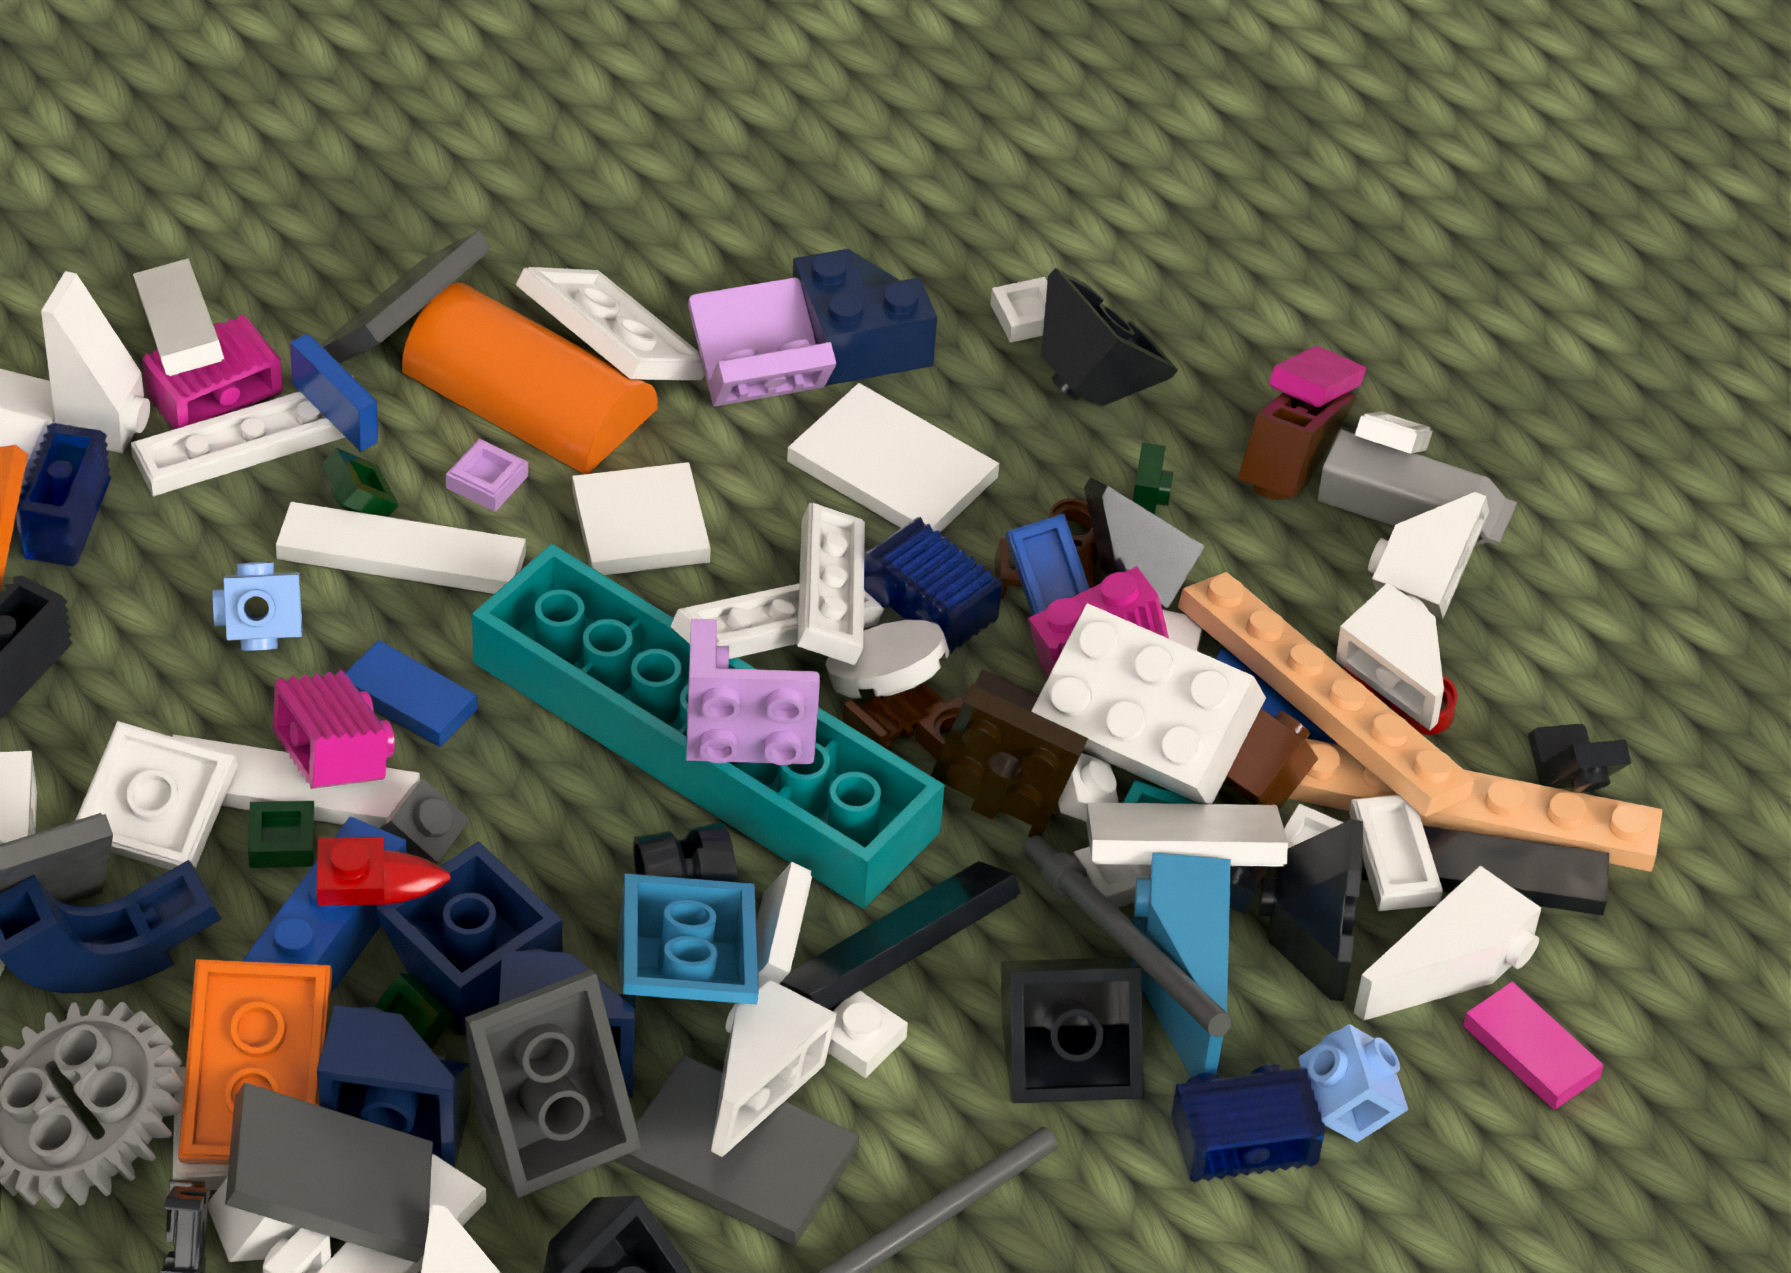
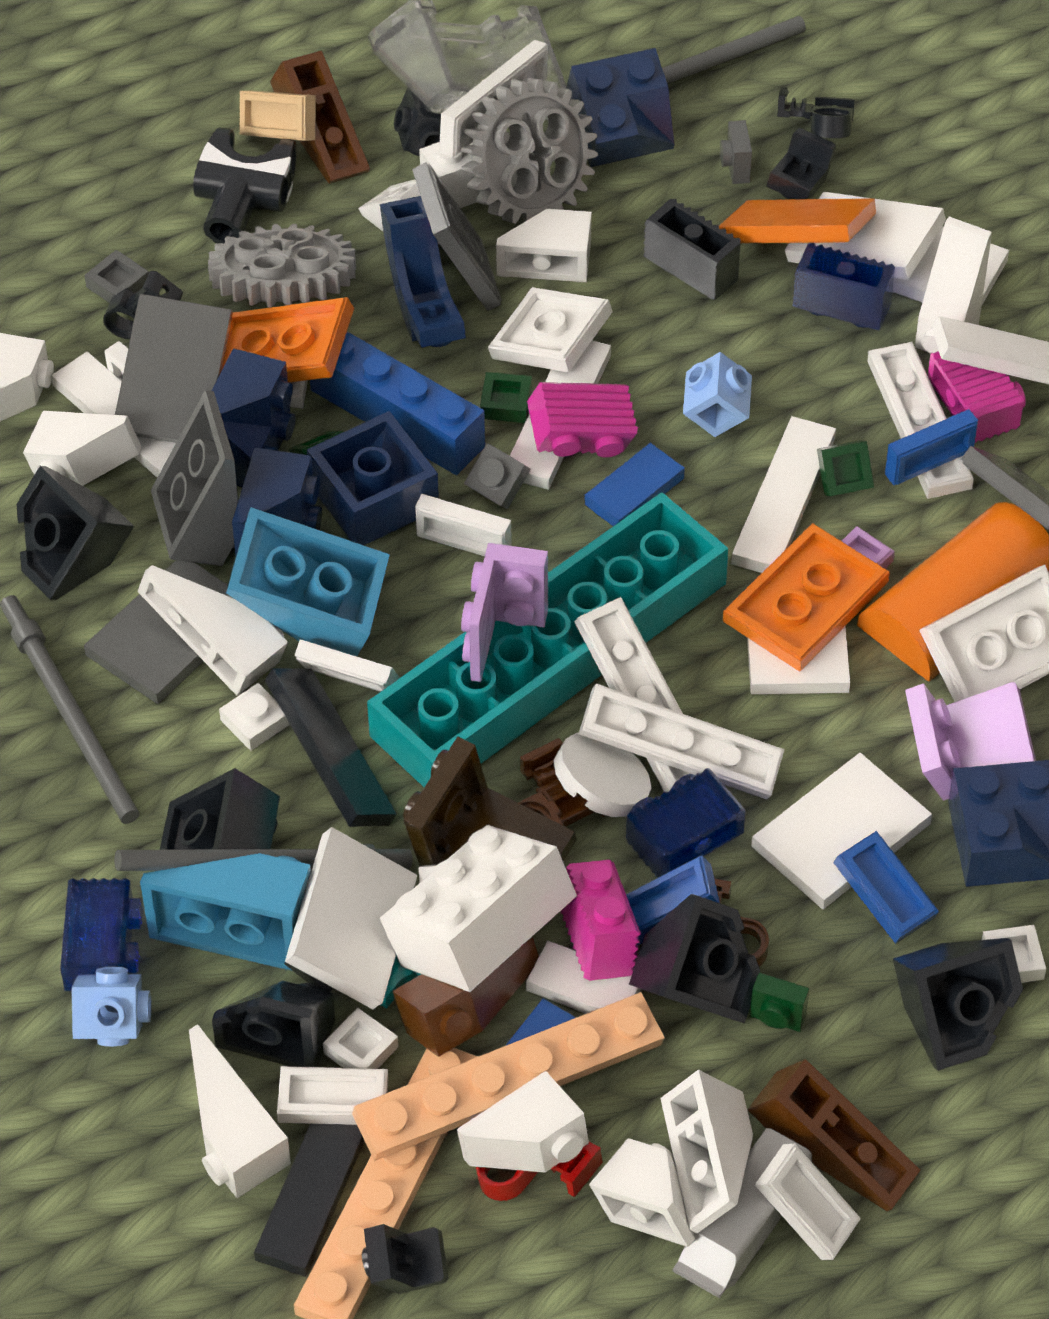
camera: 105 degrees right, 5 degrees up
red plate [317,837,450,906] -> none
black wheel [633,823,738,882] -> none
dark pink tile [1269,345,1367,408] -> none
dark pink tile [1463,981,1604,1110] -> none
none -> white tile [415,494,512,556]
none -> white slope [660,1070,753,1233]
none -> orange tile [723,523,890,672]
none -> blue tile [833,830,939,944]

